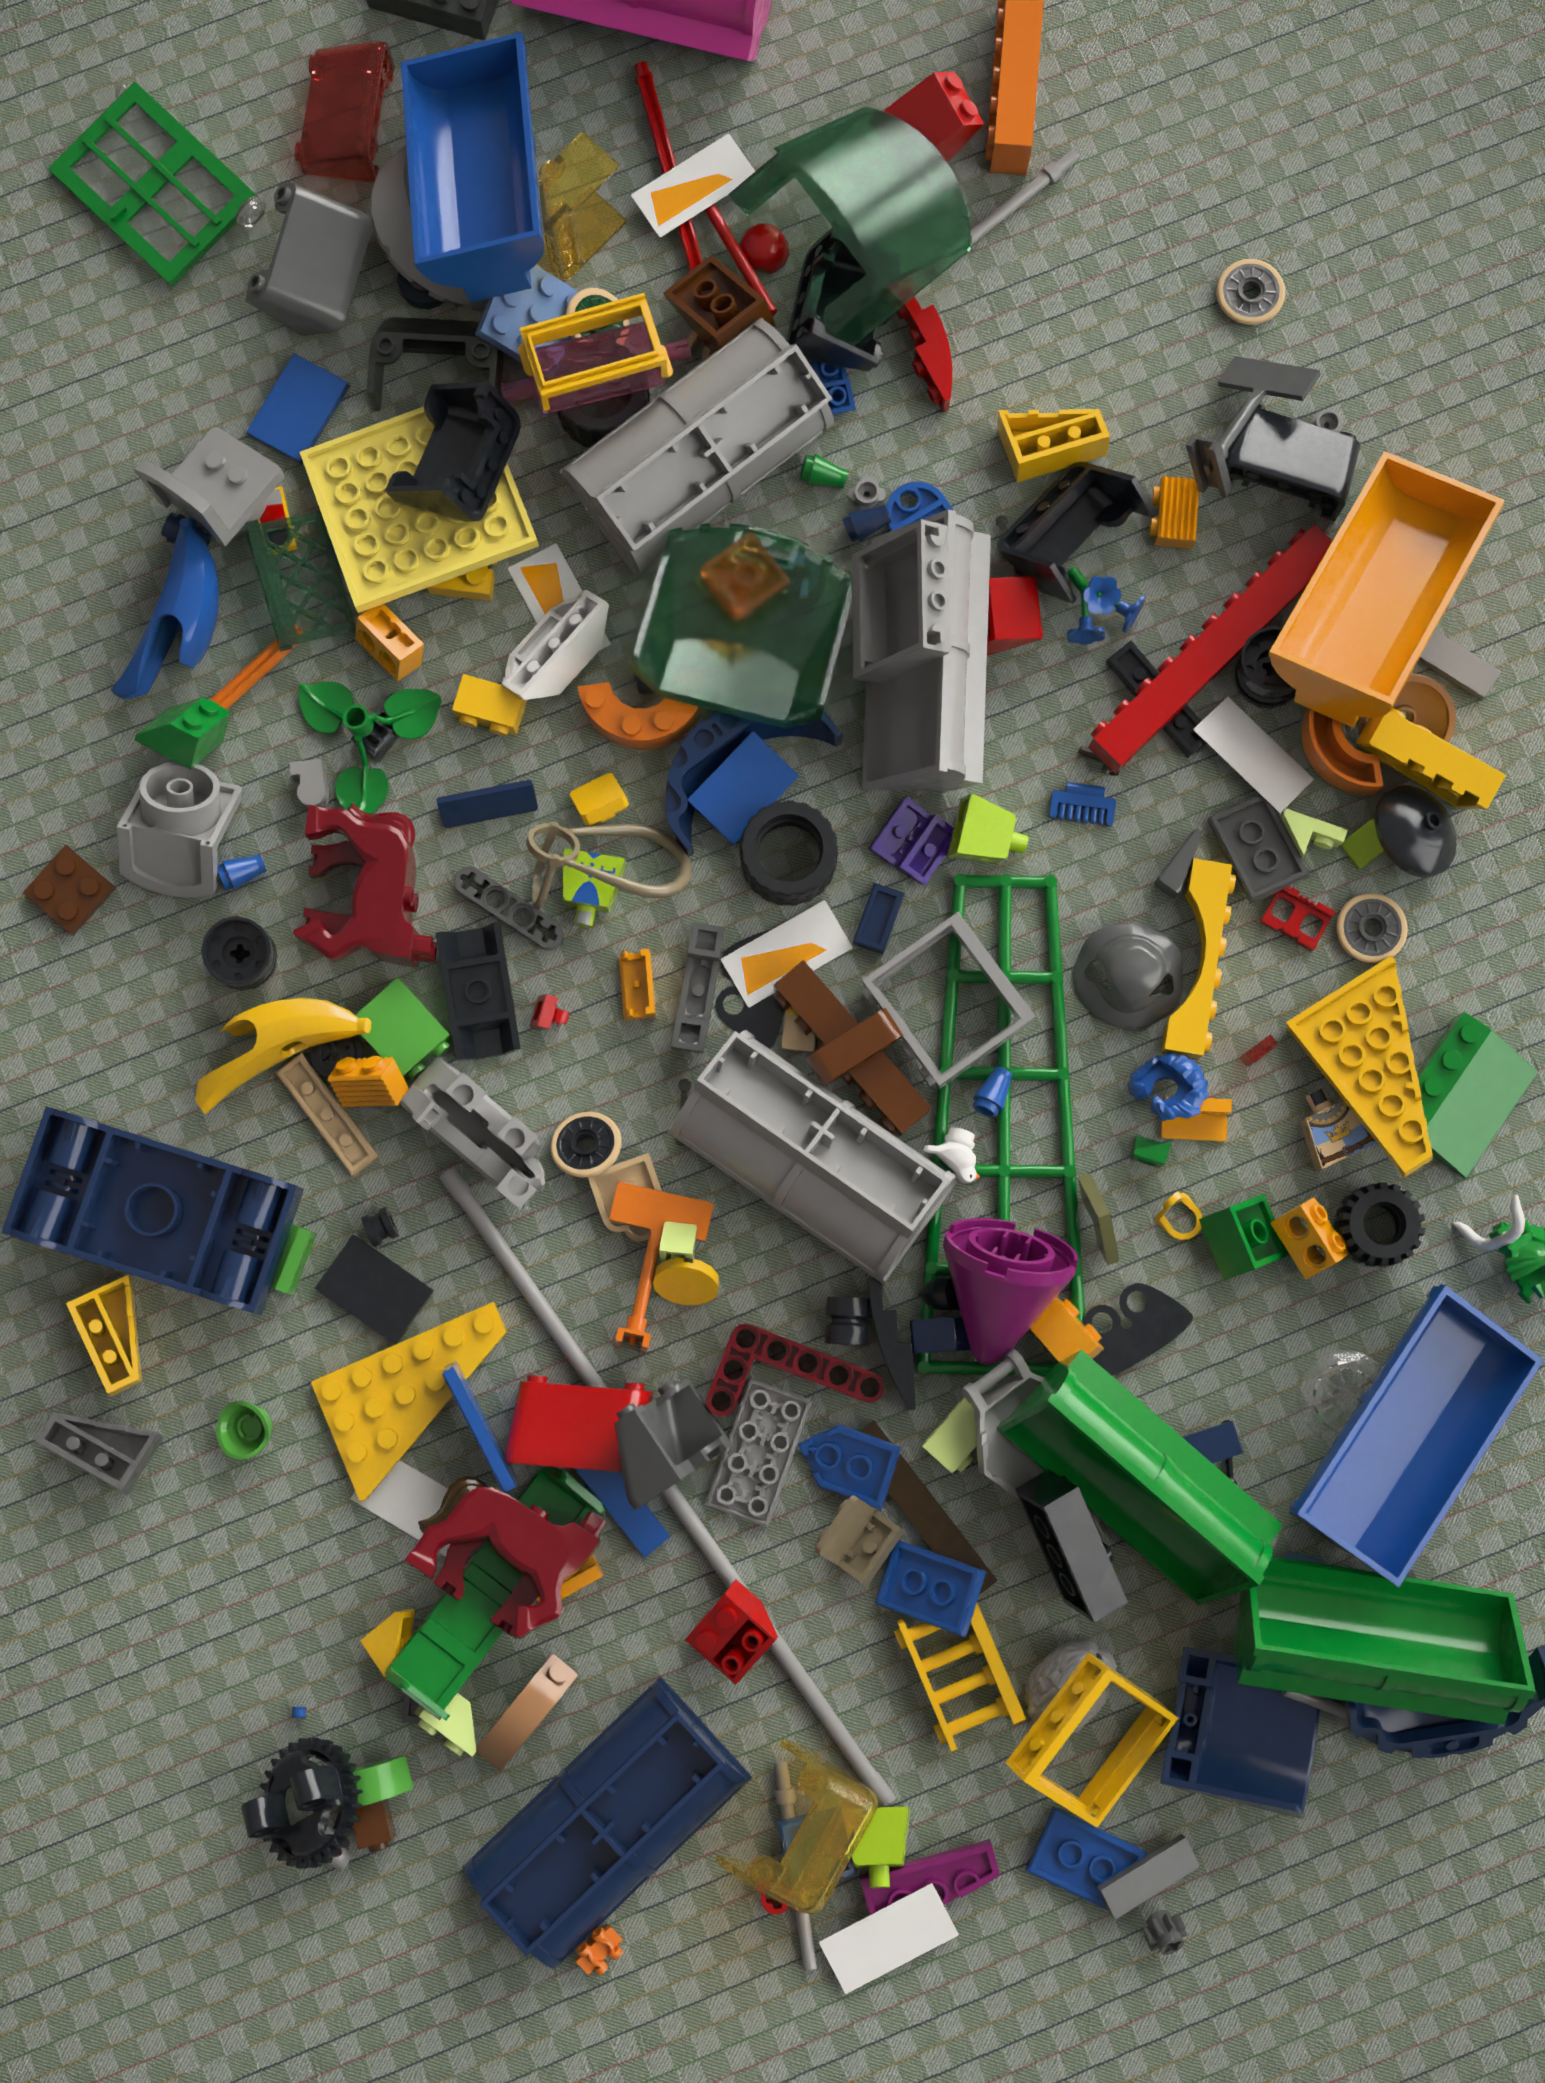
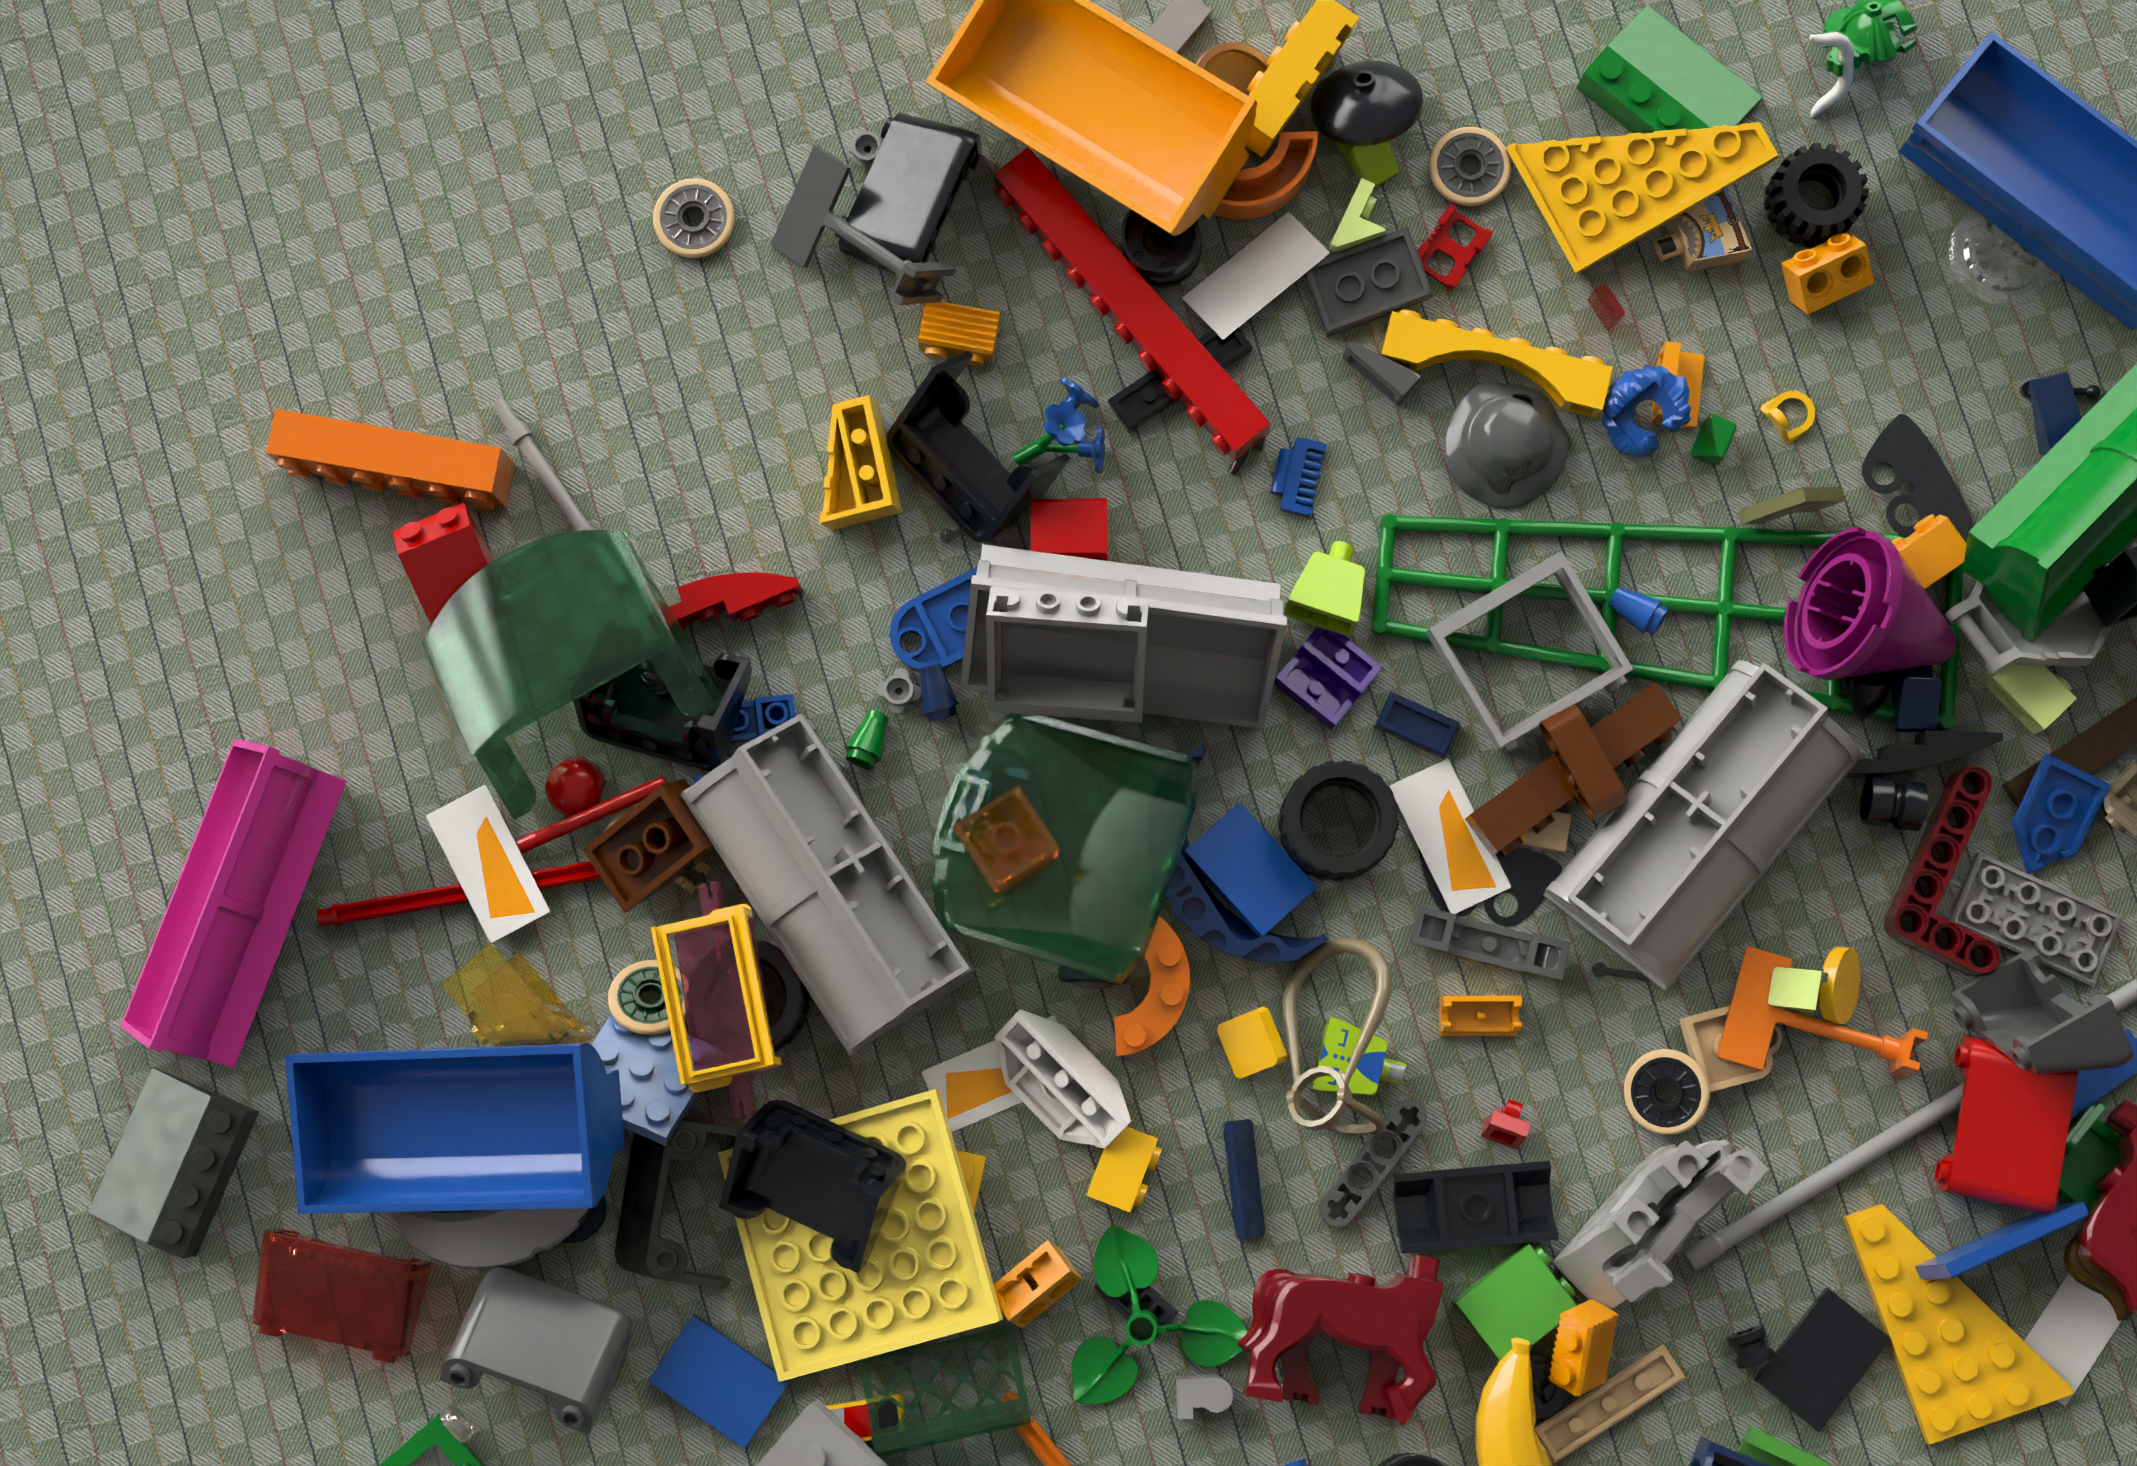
camera: 85 degrees left, 0 degrees up
white animal [923,1127,980,1184] -> none
green slope [1199,1194,1289,1281] -> none

